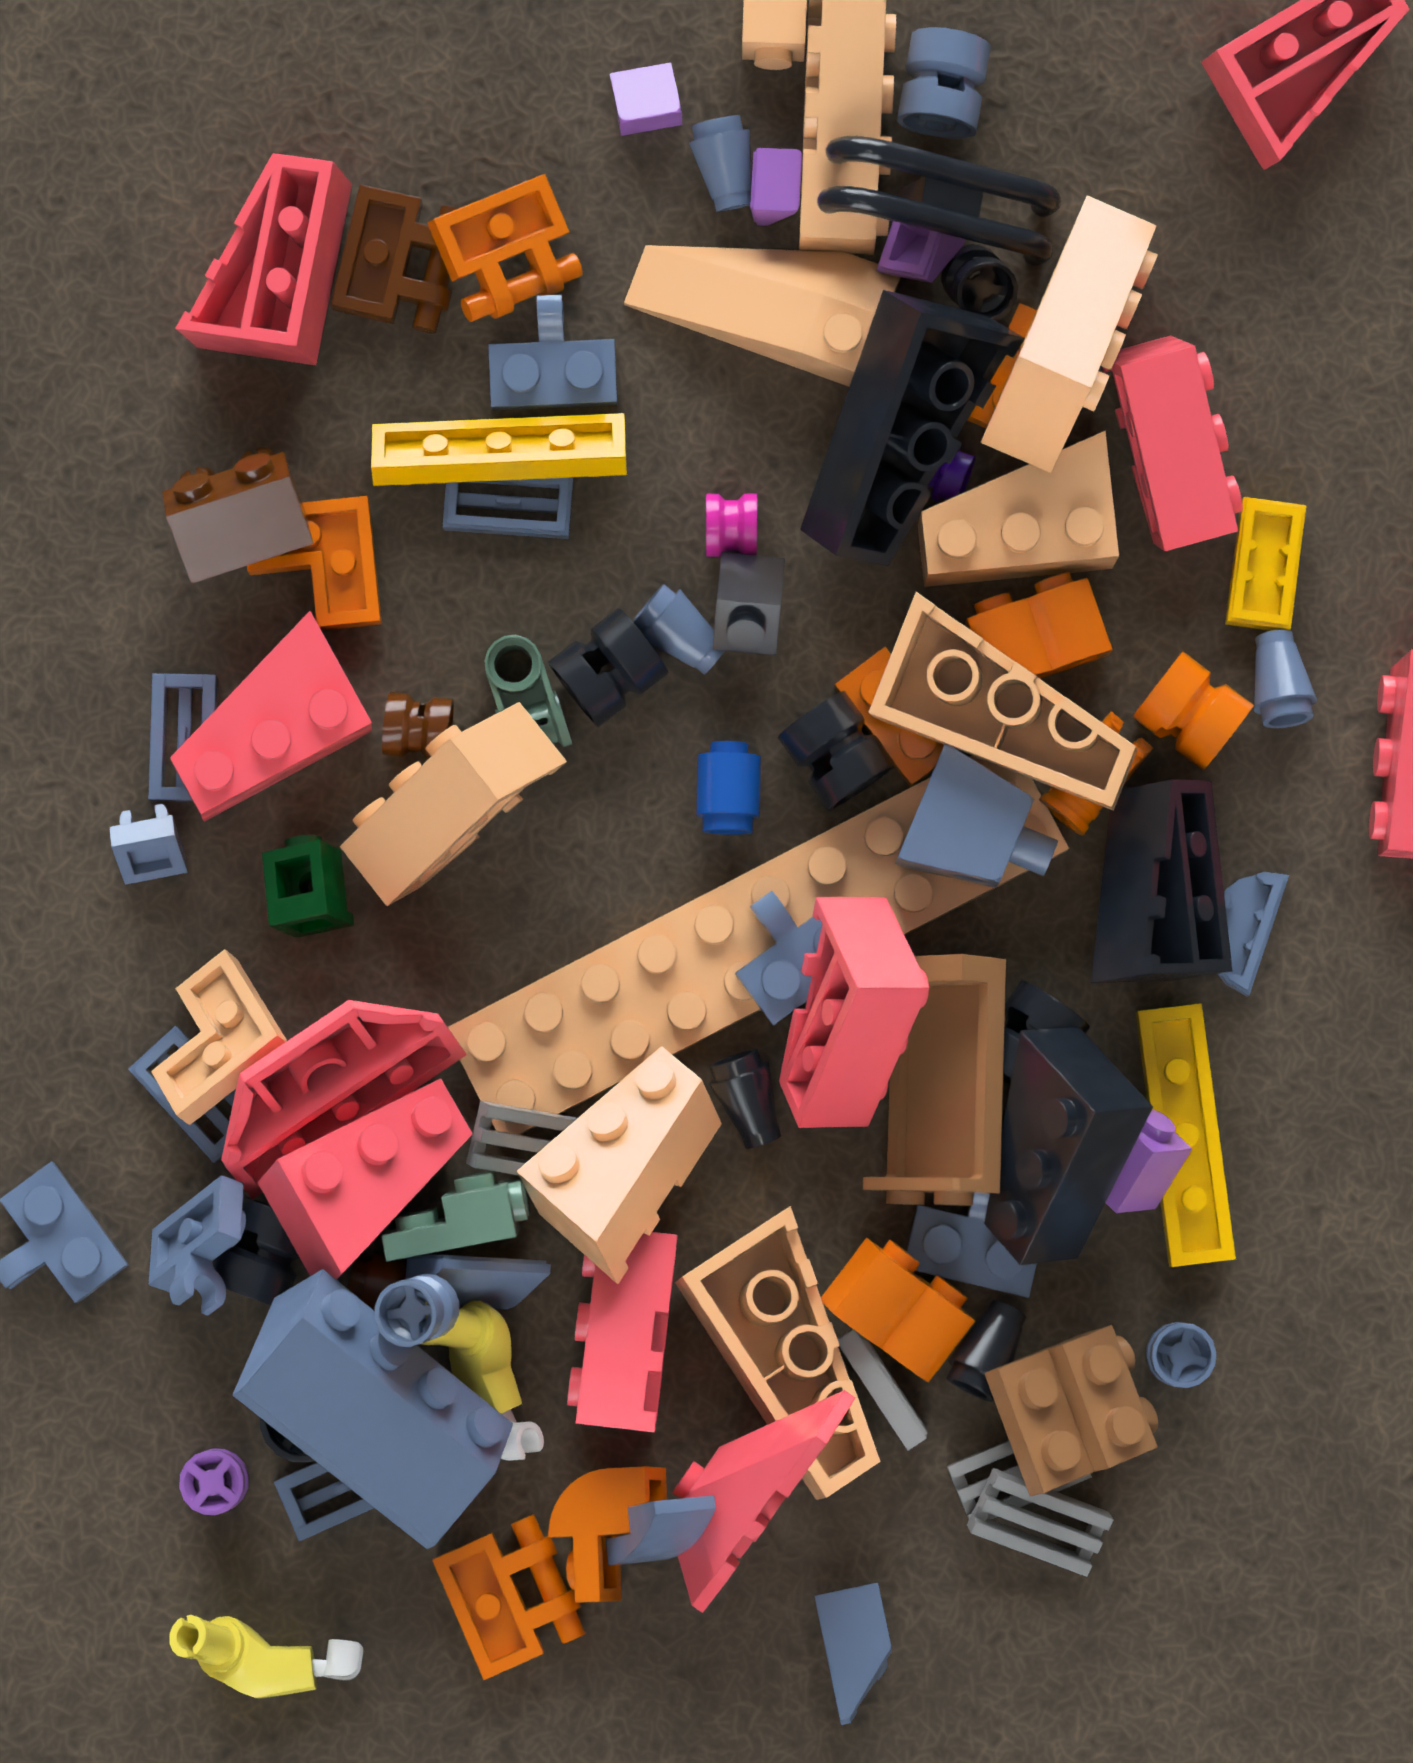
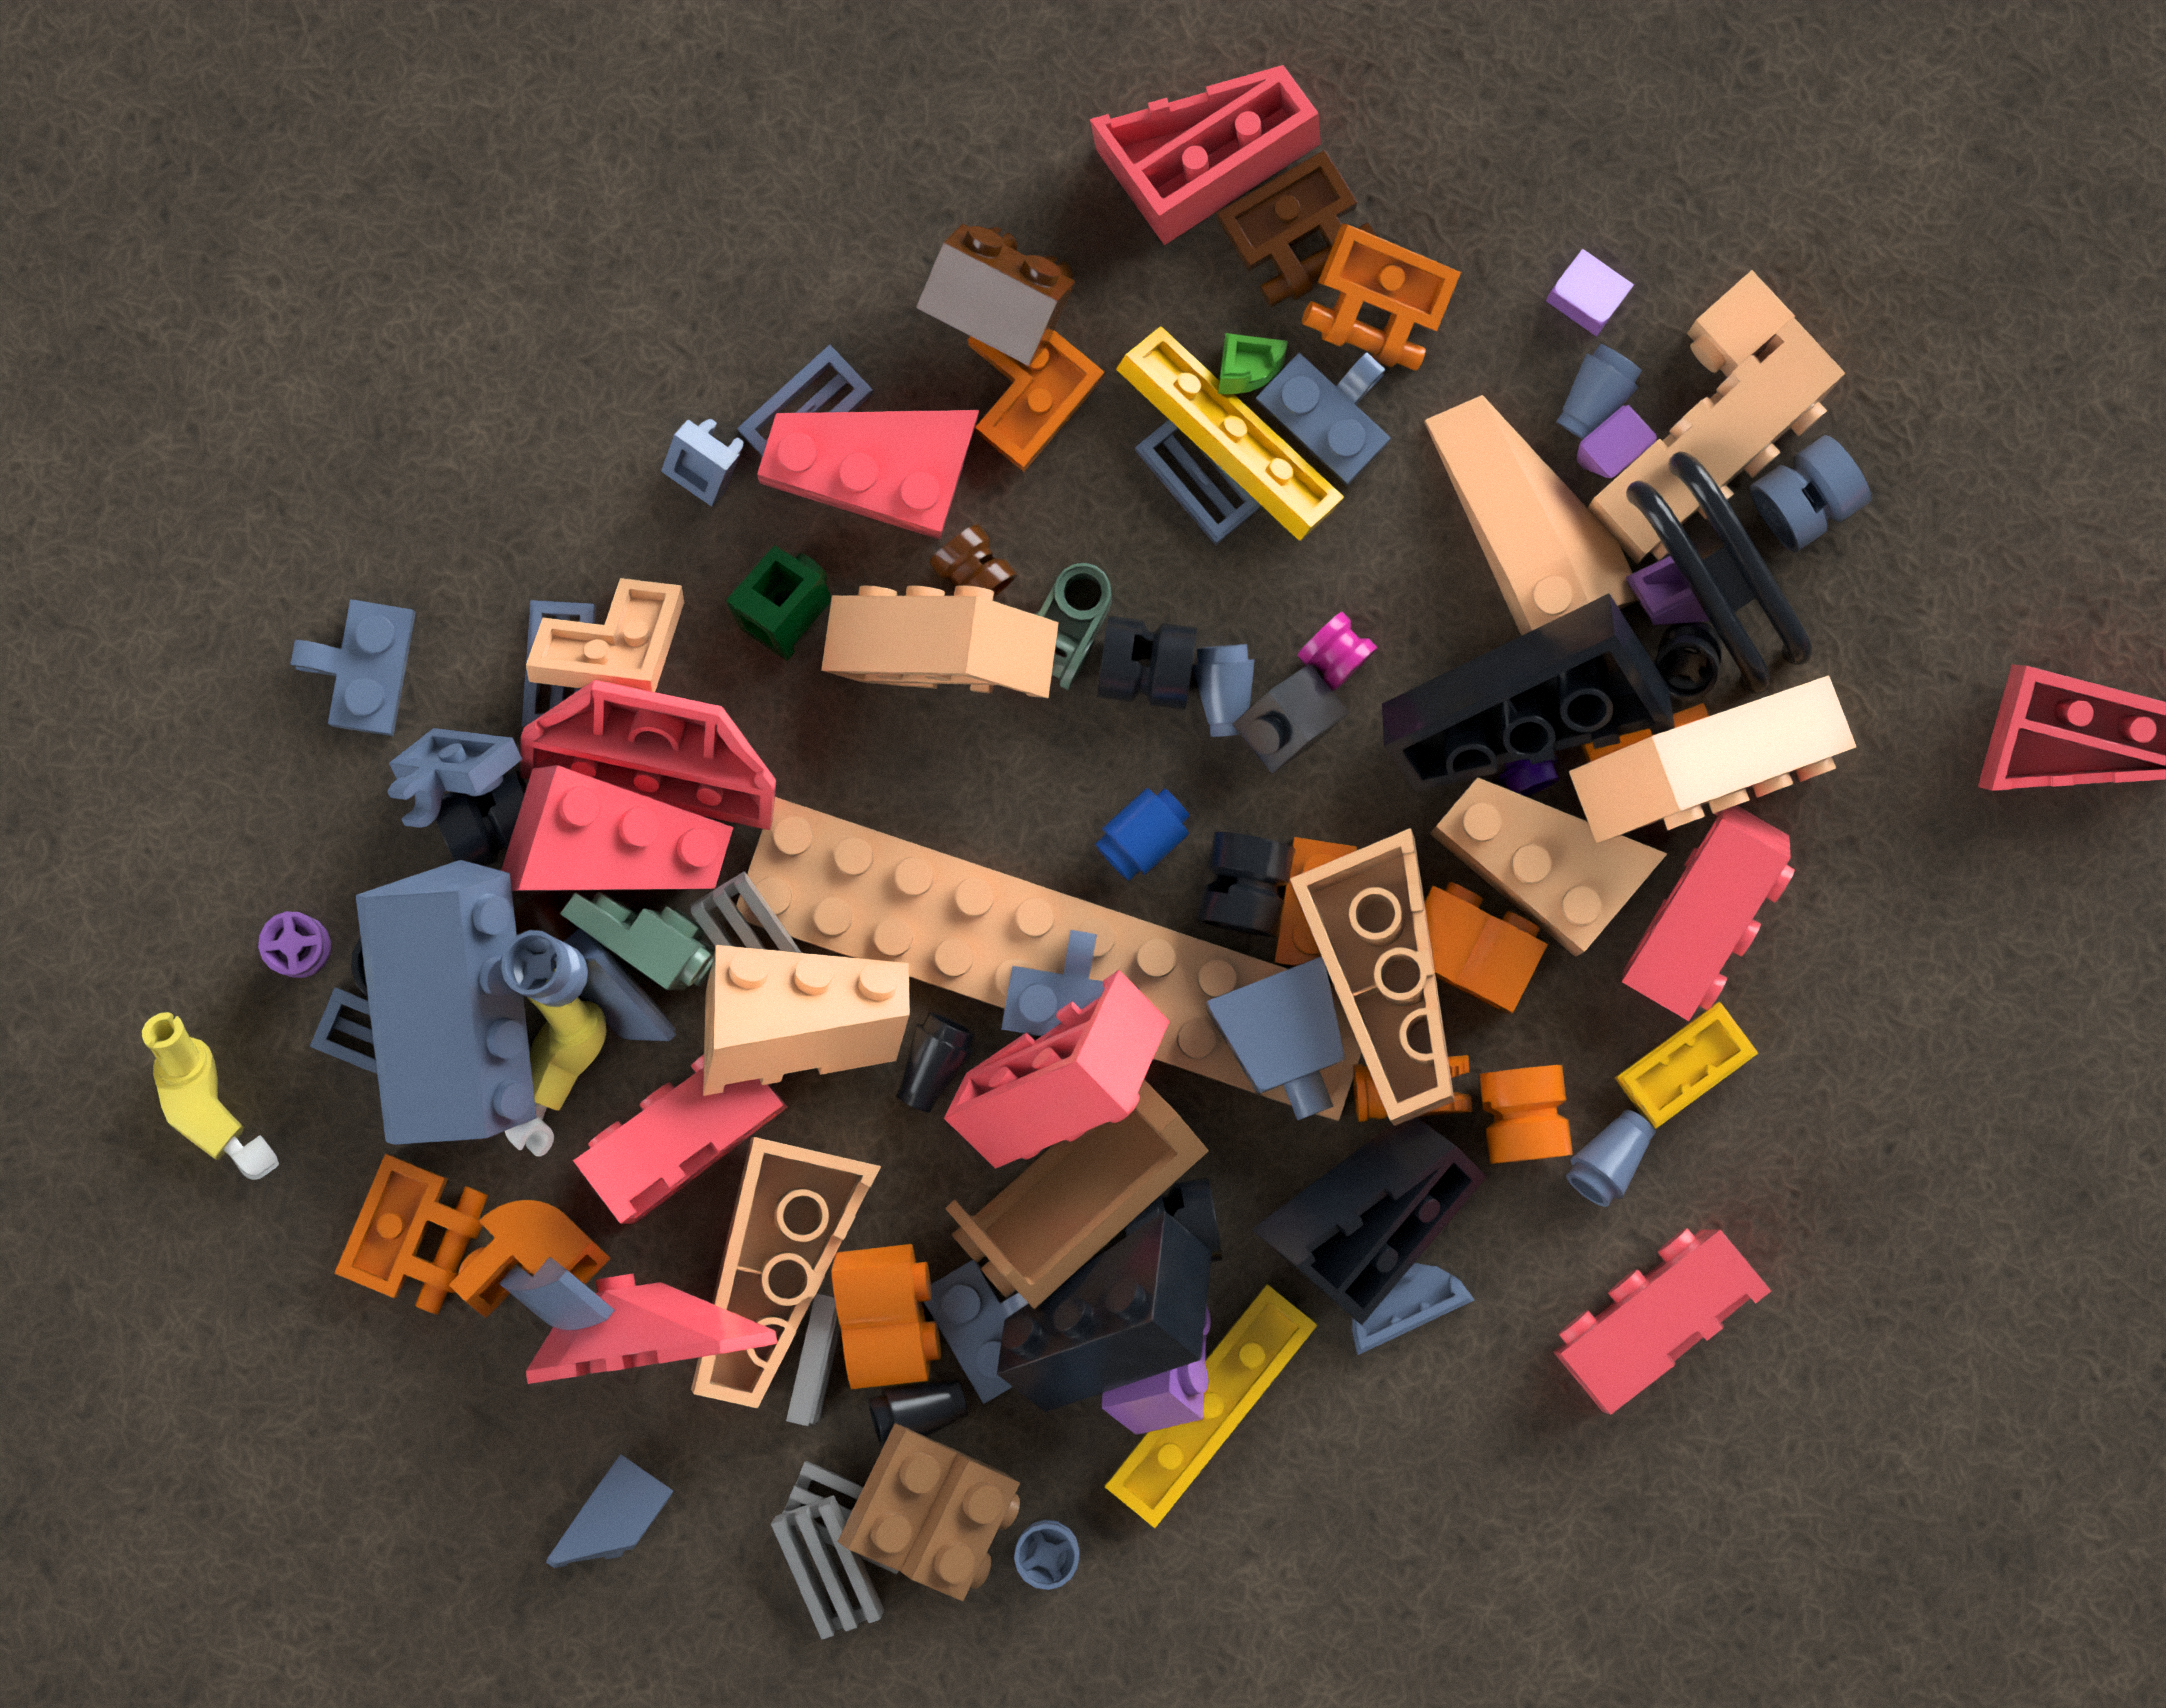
camera: 45 degrees right, 0 degrees up
none -> bright green tile [1218,333,1288,394]

